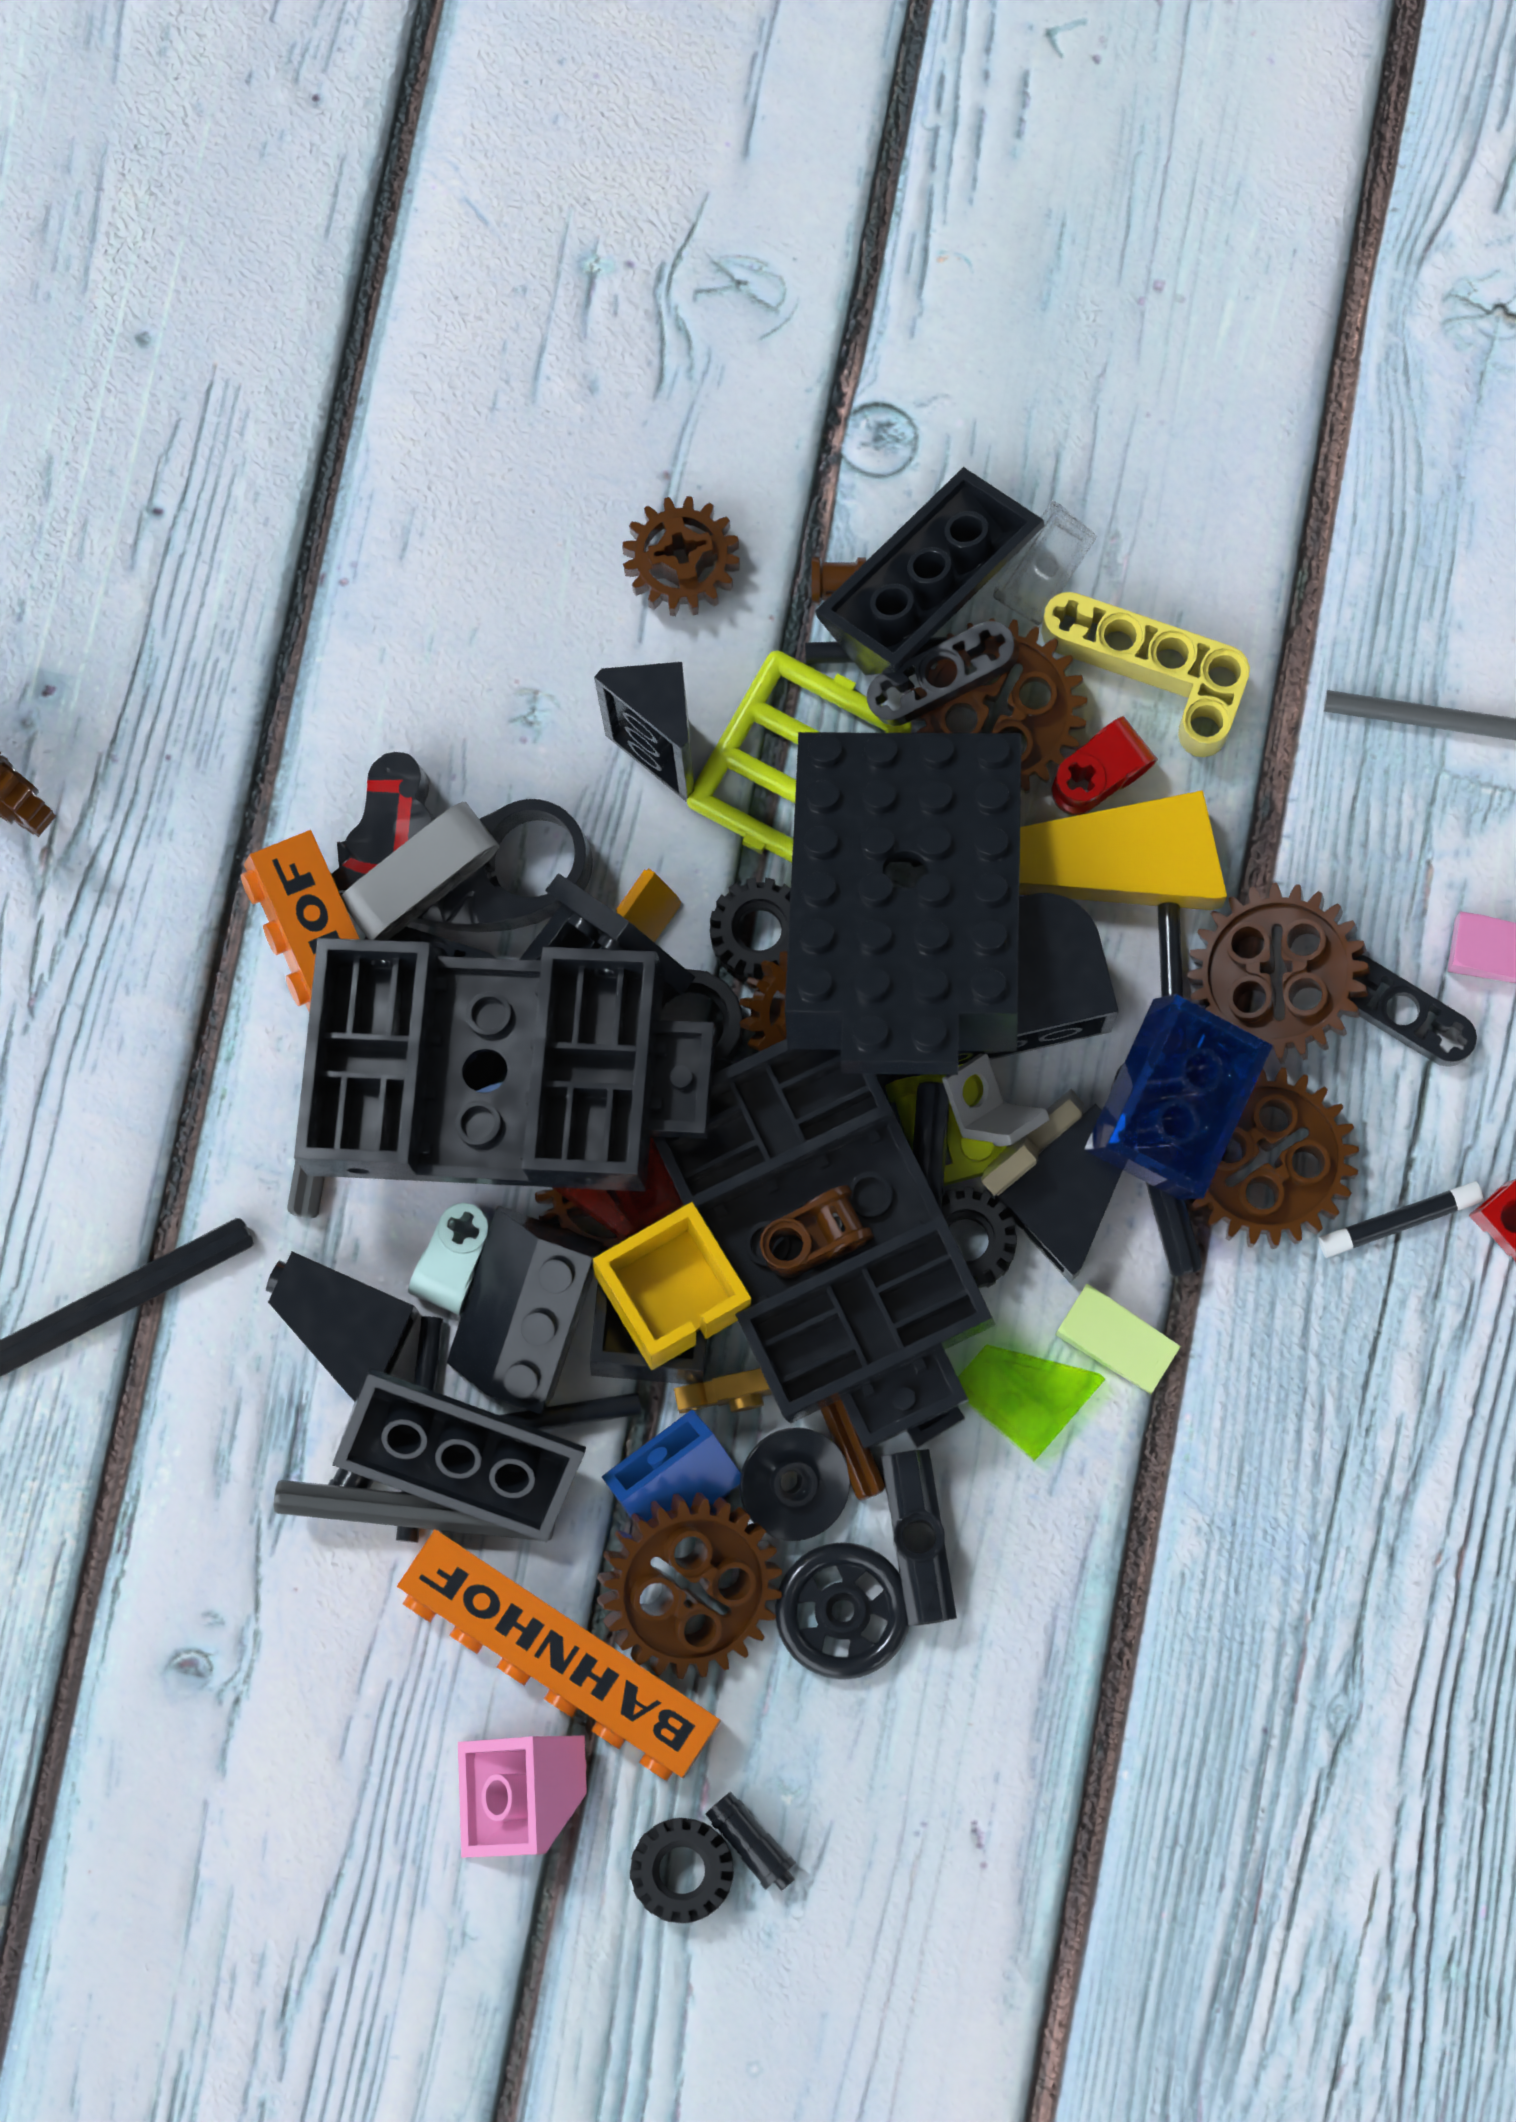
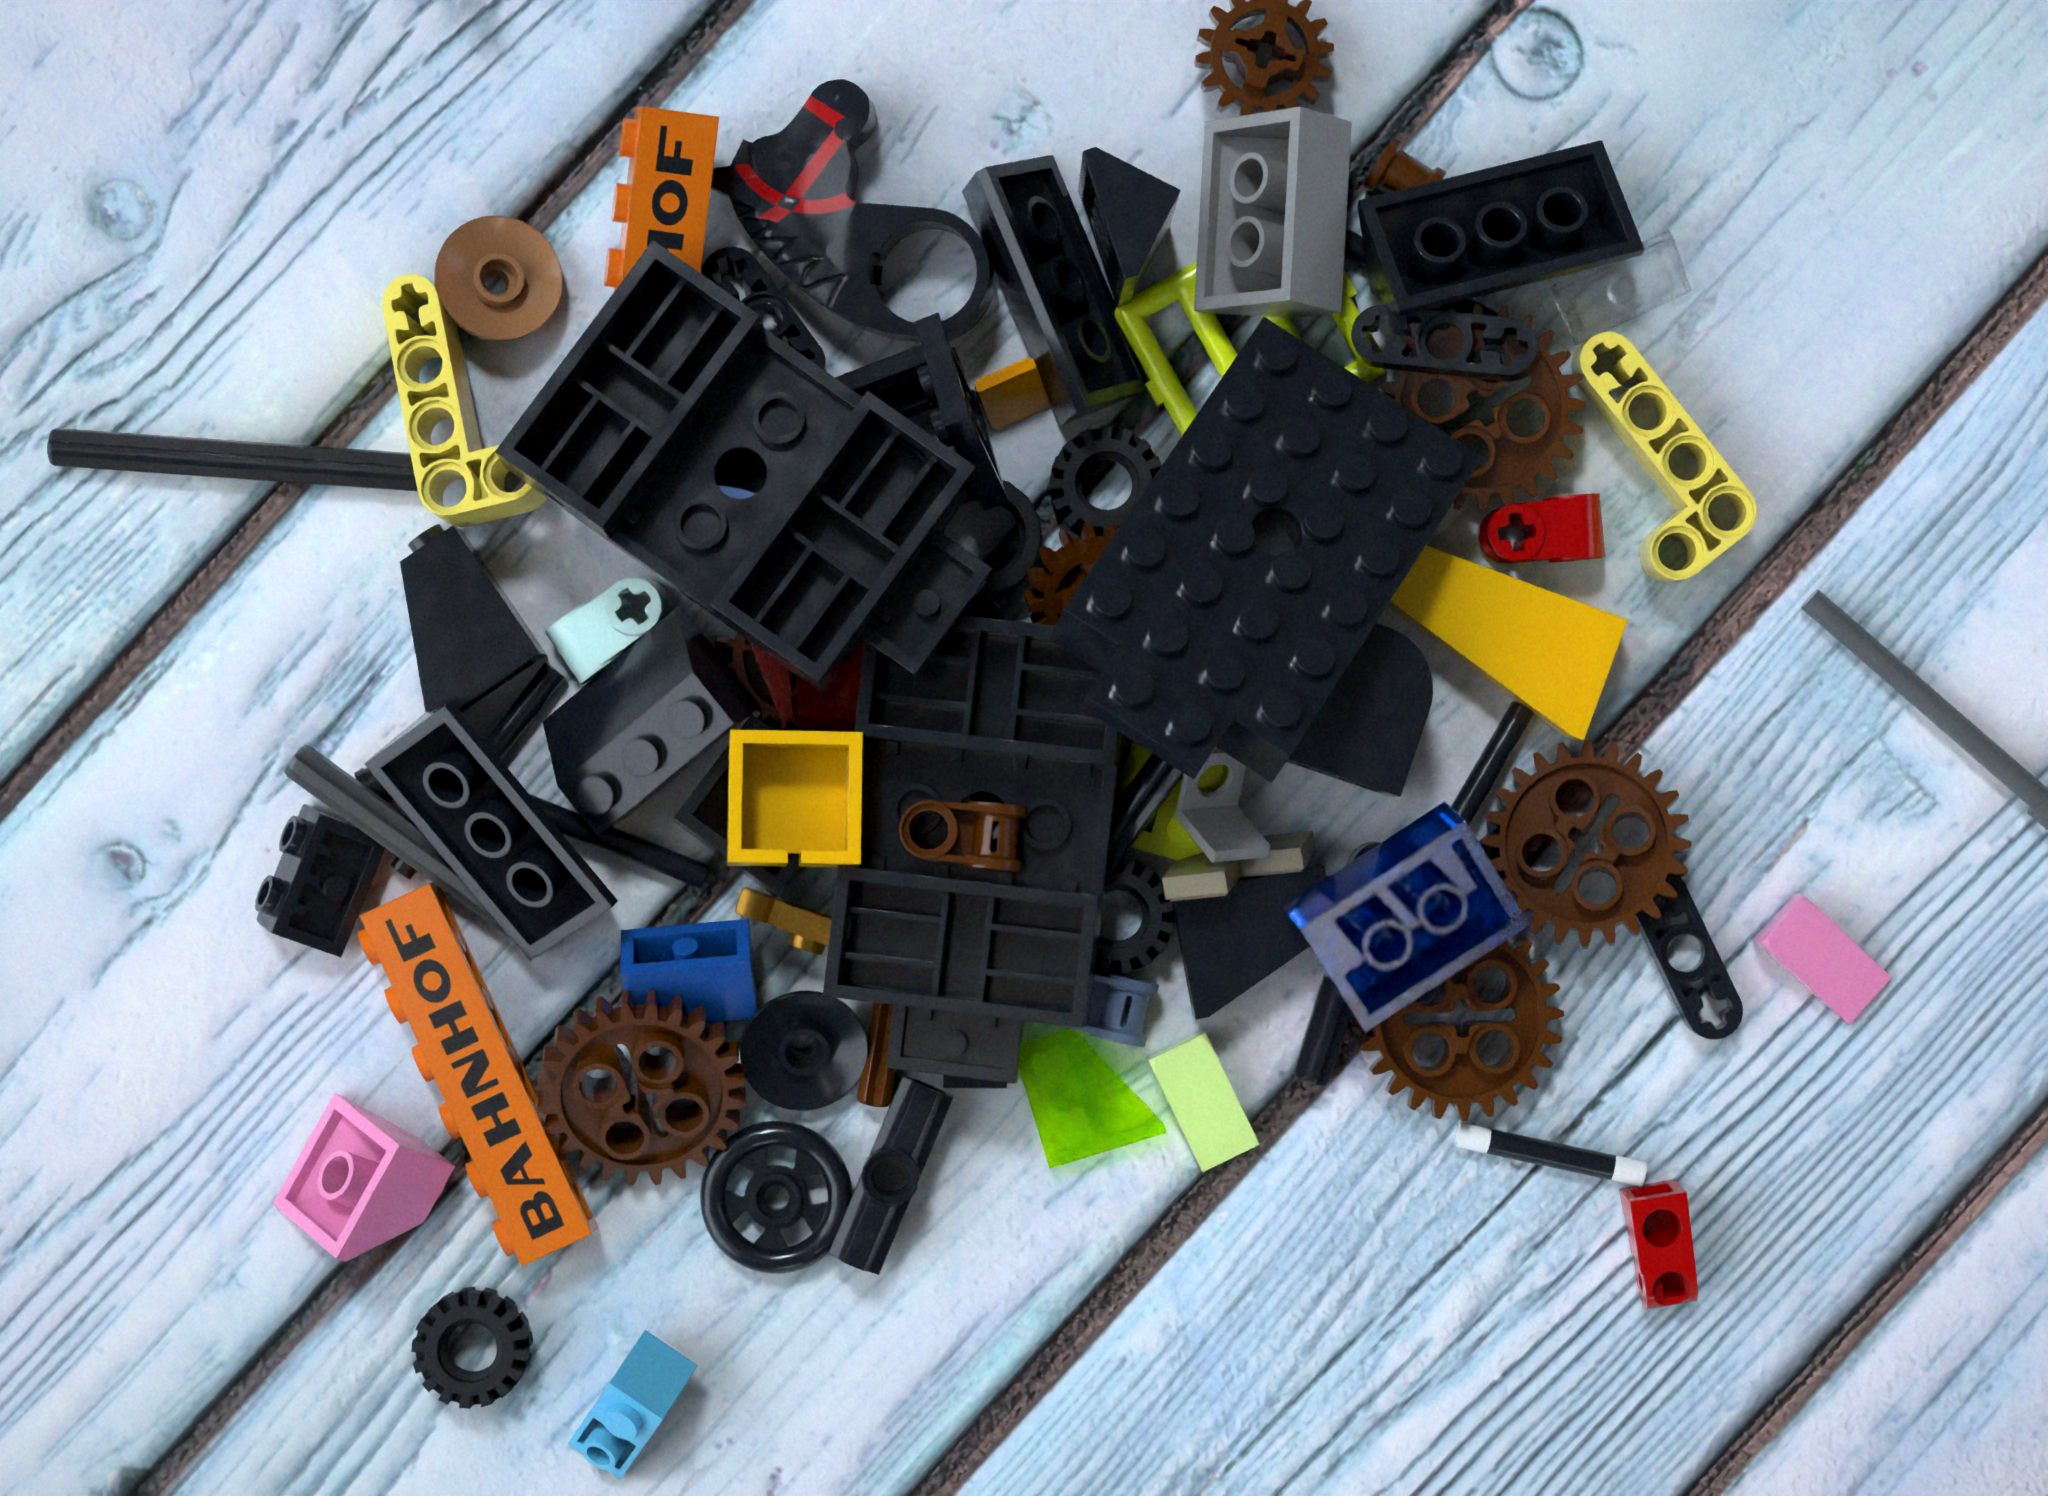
camera: 20 degrees right, 10 degrees up
light grey beam [341,802,500,941] -> none
black piece [705,1791,796,1891] -> none
none -> black bracket [255,804,386,957]
none -> light yellow beam [382,274,548,527]
none -> medium nougat dish [434,216,563,342]
none -> medium azure slope [568,1330,698,1479]
none -> black slope [962,155,1148,426]
none -> sand blue piece [1055,972,1159,1047]
none -> light grey slope [1194,107,1352,318]

